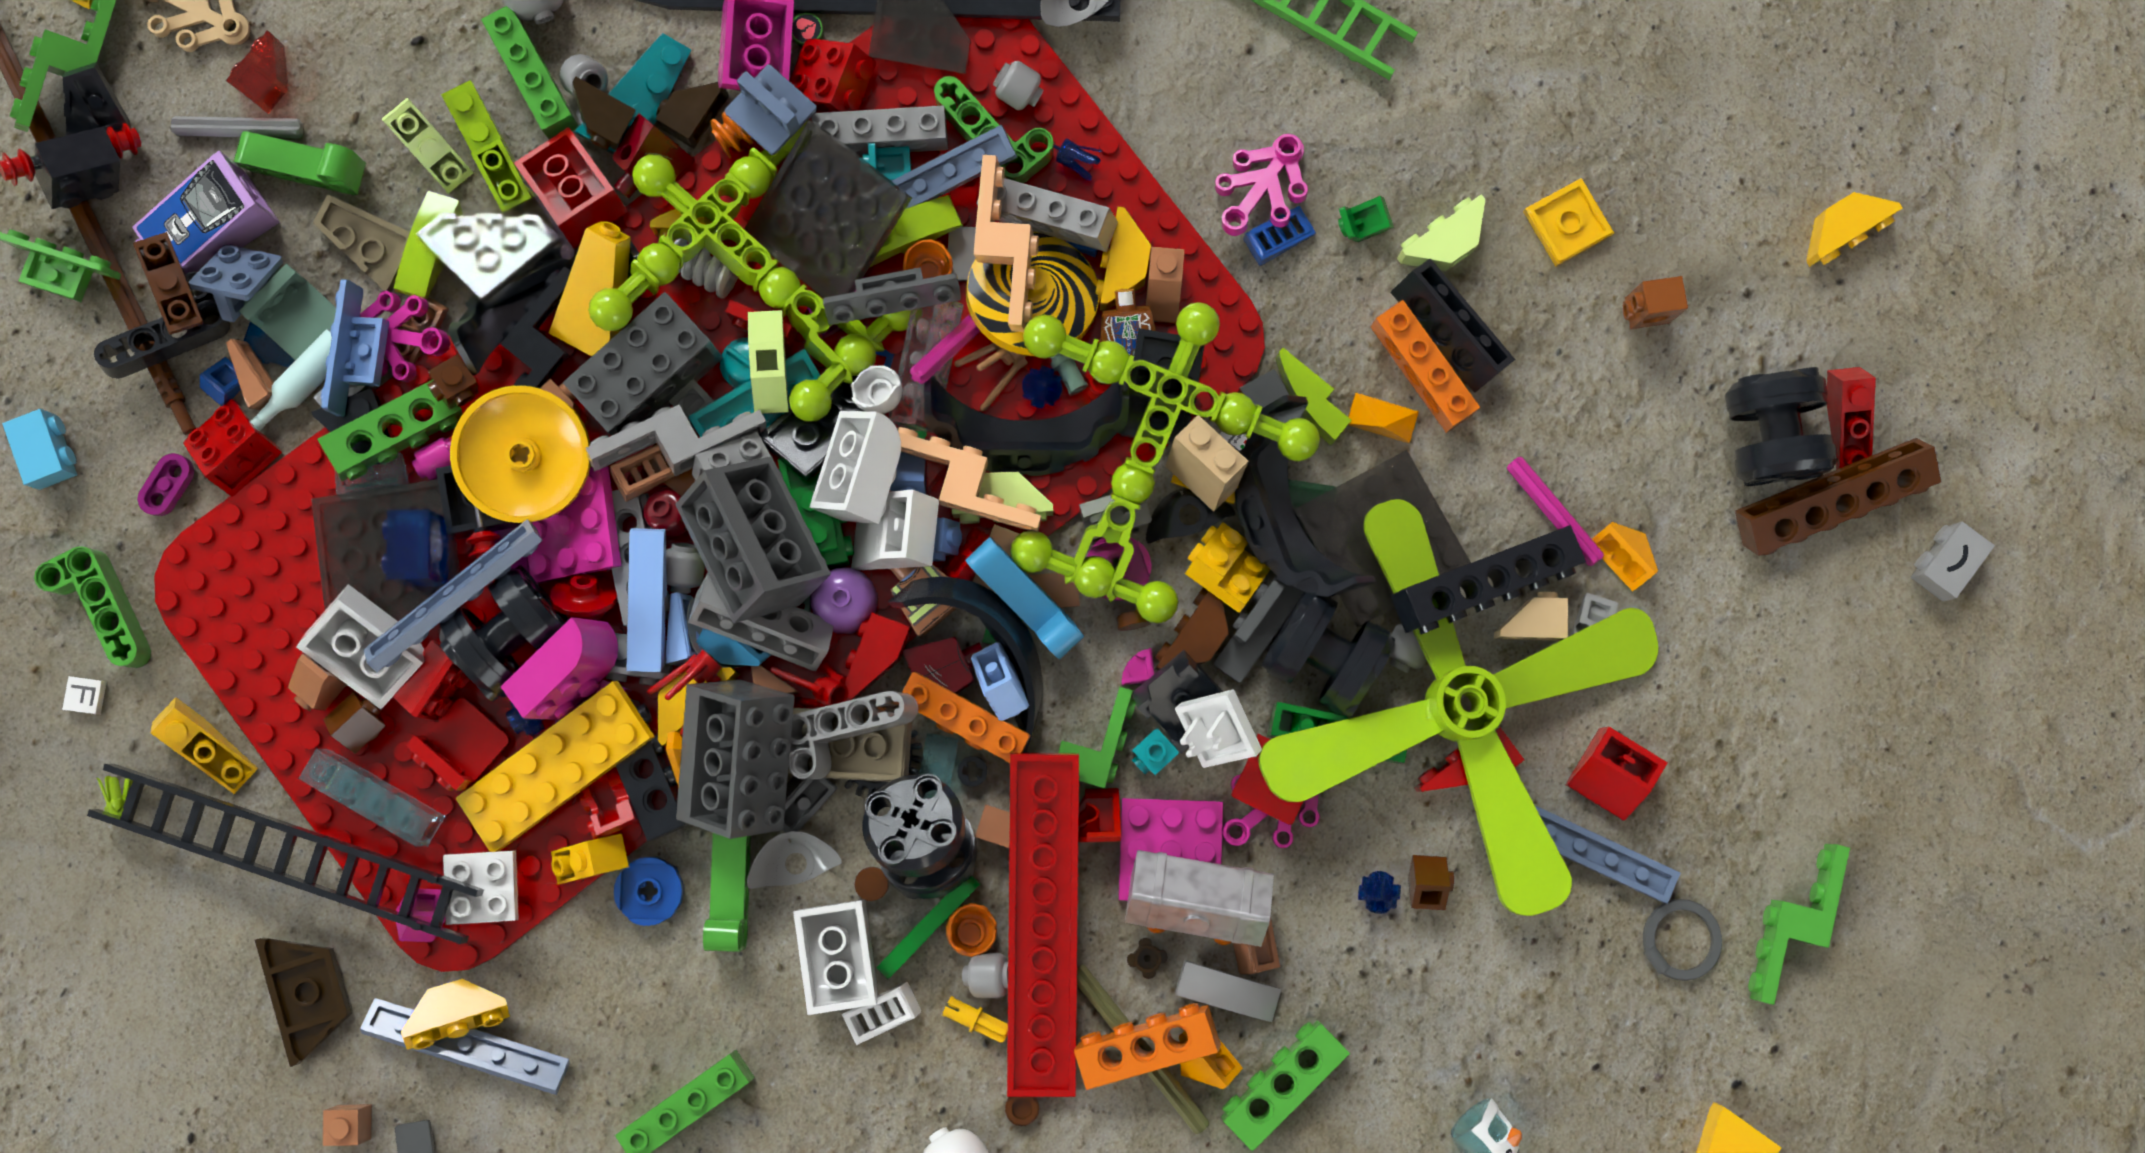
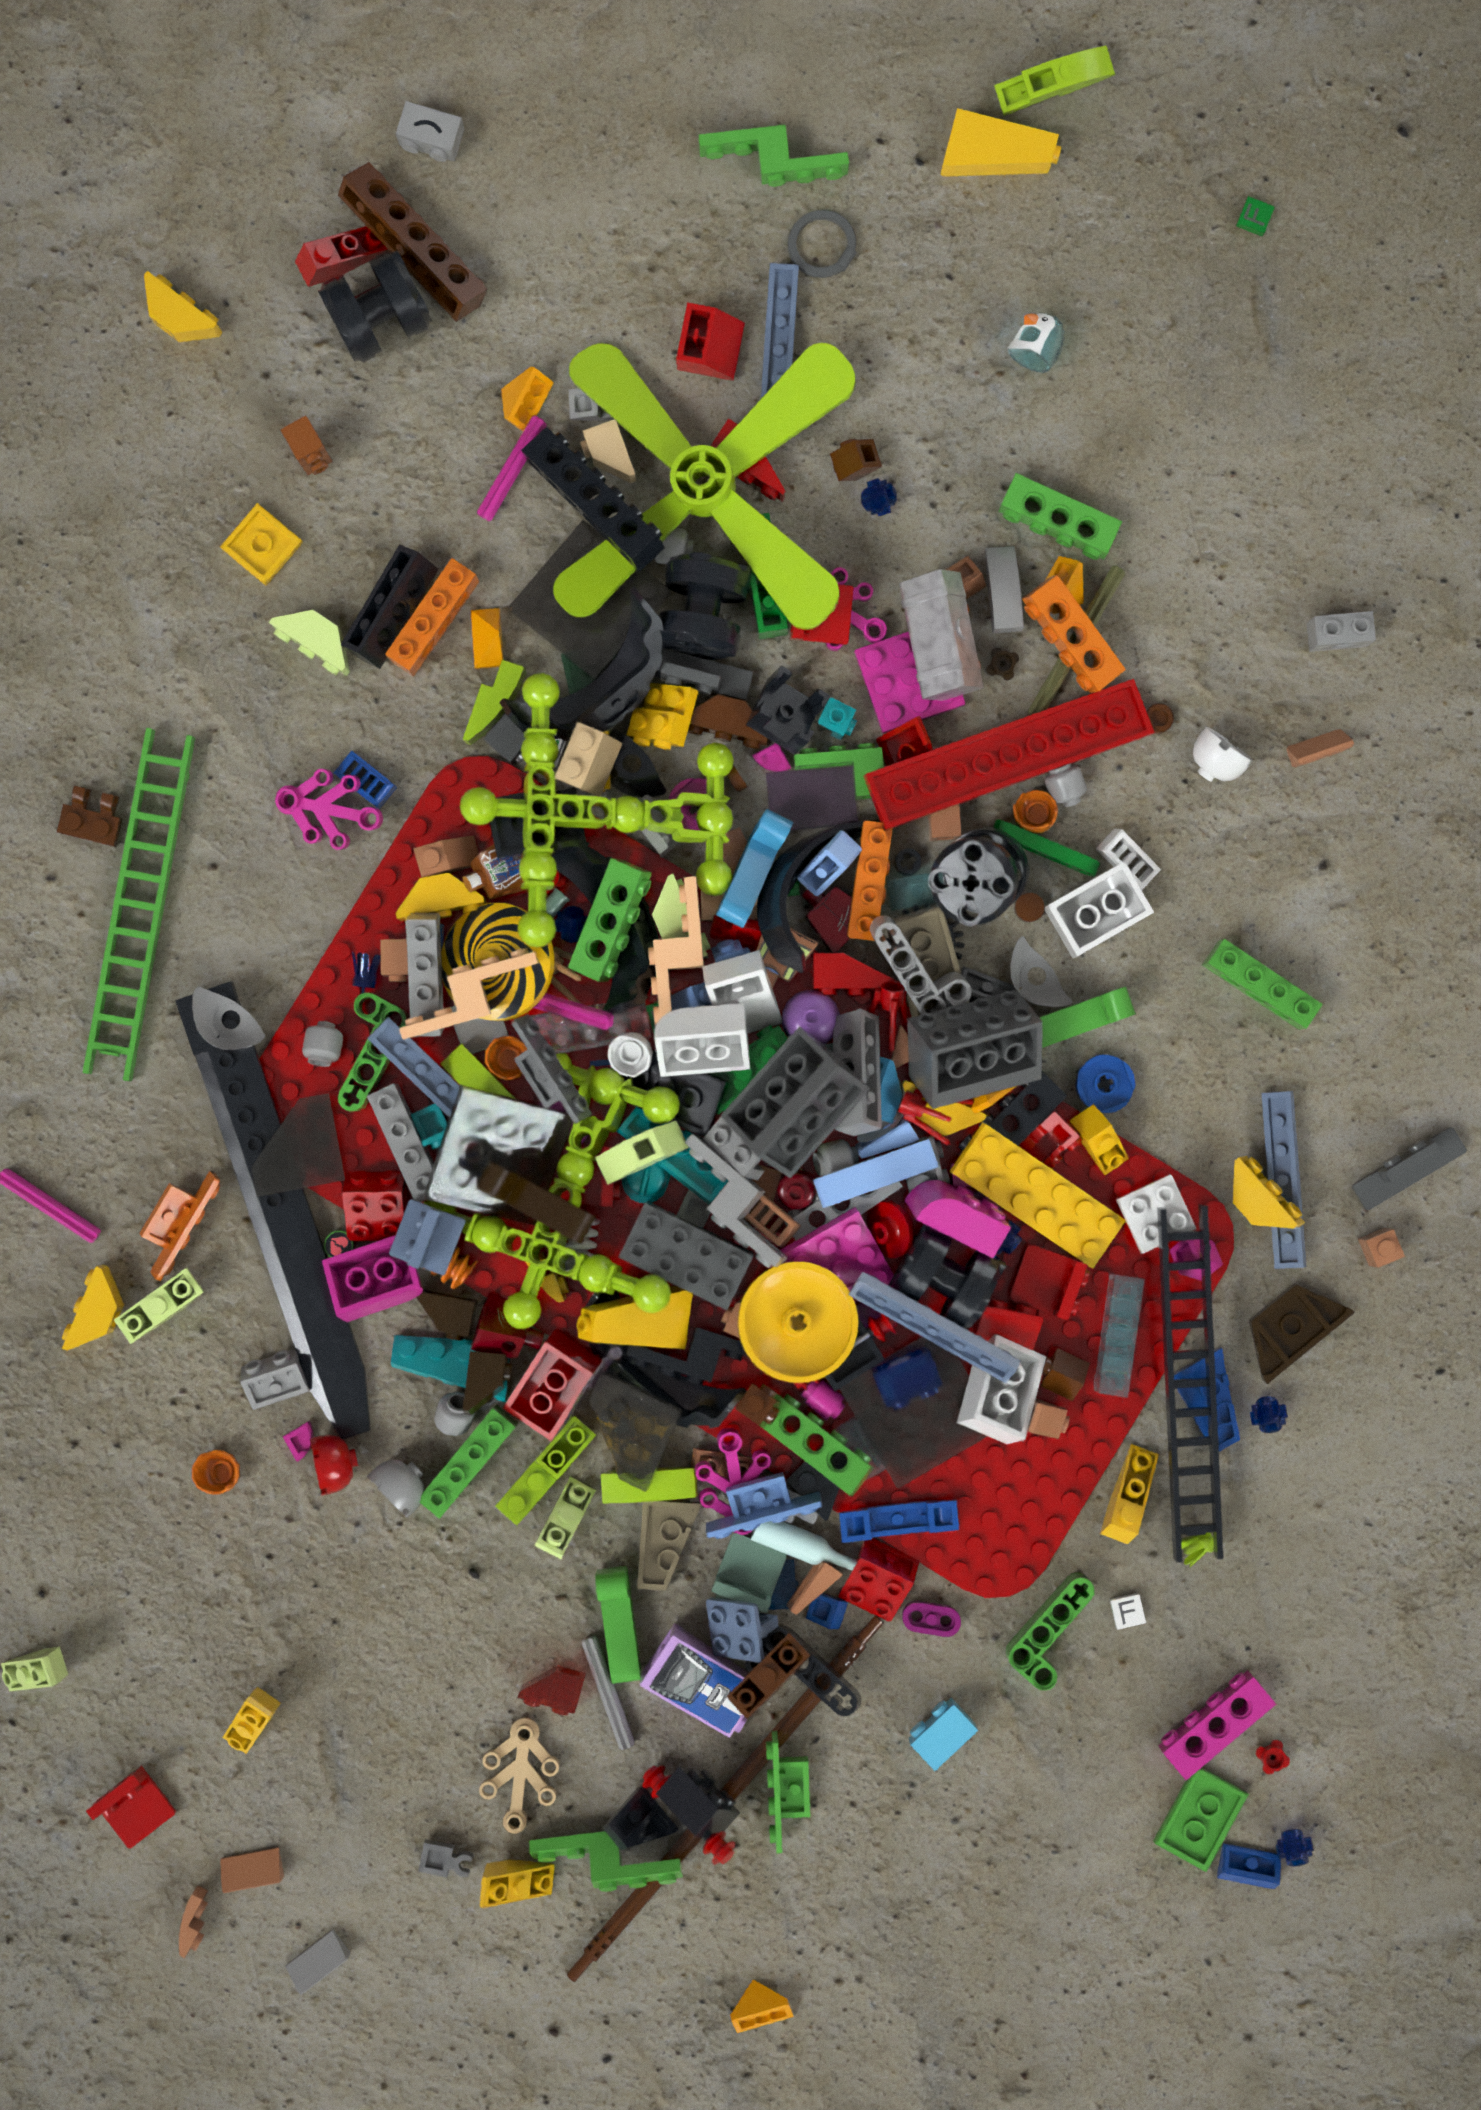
camera: 110 degrees left, 5 degrees up
yellow axle [942,996,1008,1043] -> none
white plate [1175,689,1262,768] -> none
green bracket [1338,196,1394,243] -> none
none -> nougat brick [381,939,408,982]
none -> dark brown beam [475,1161,596,1244]
none -> bright green brick [568,858,652,982]
none -> clear purple piece [766,766,858,830]
none -> blue slope [839,1499,959,1543]
none -> blue wing [1174,1347,1240,1452]
none -> clear blue gear [1250,1396,1288,1433]

